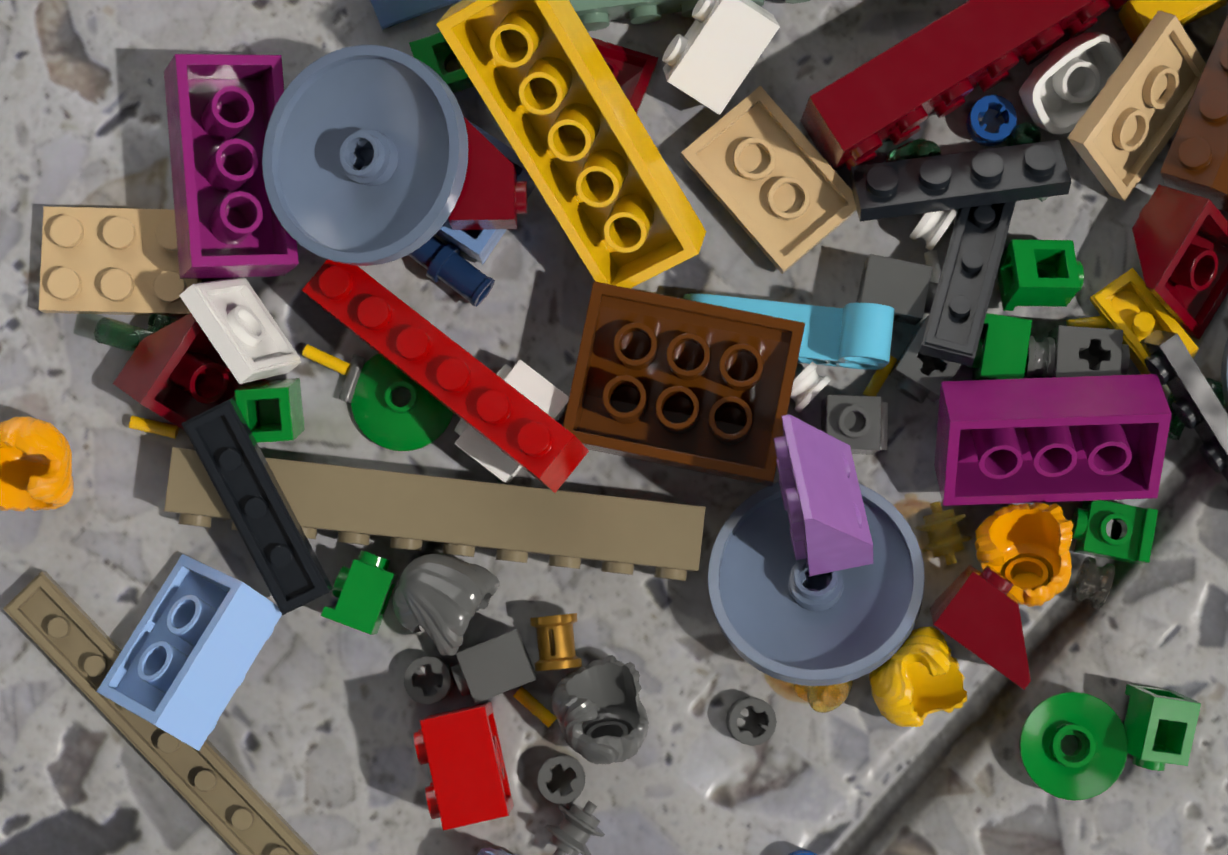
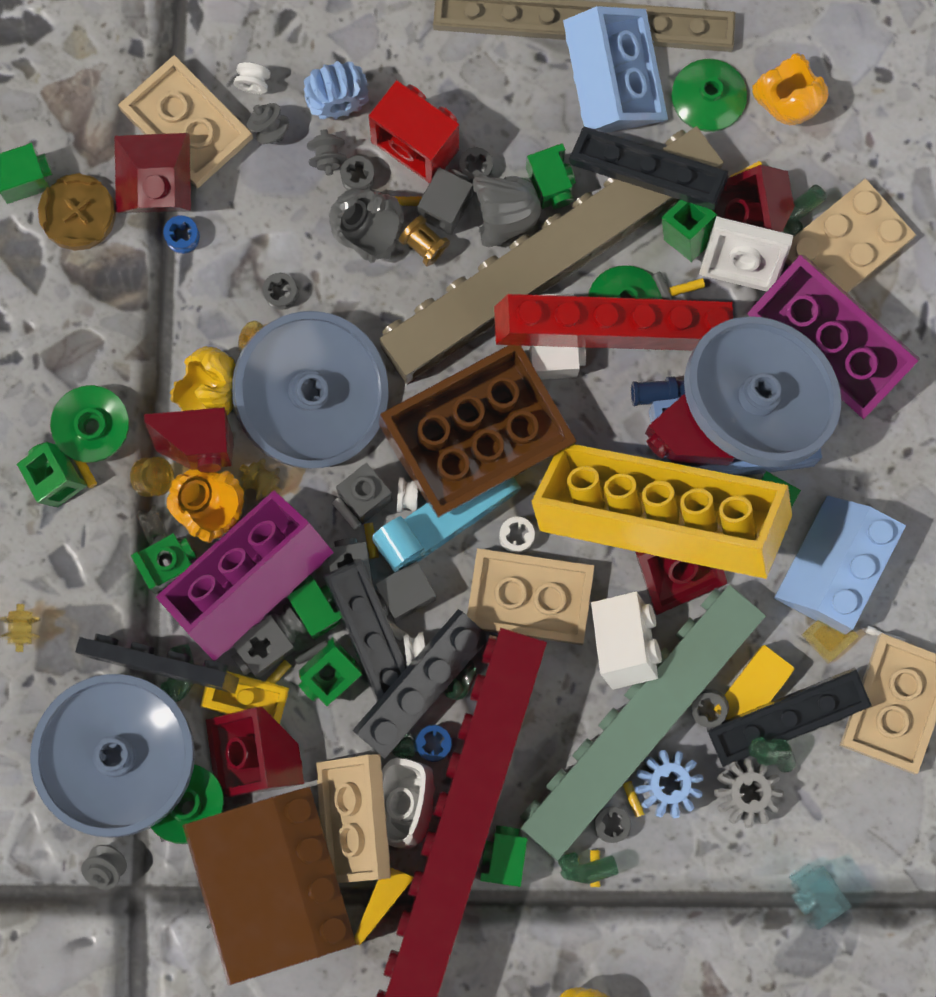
camera: 135 degrees right, 5 degrees down
medium lavender slope [774,414,873,576] -> none
none -> yellow piece [74,460,97,488]
none -> clear yellow wheel [130,457,174,497]
none -> dark grey piece [294,640,327,665]
none -> white bush [499,516,535,554]
none -> green dish [671,59,747,132]

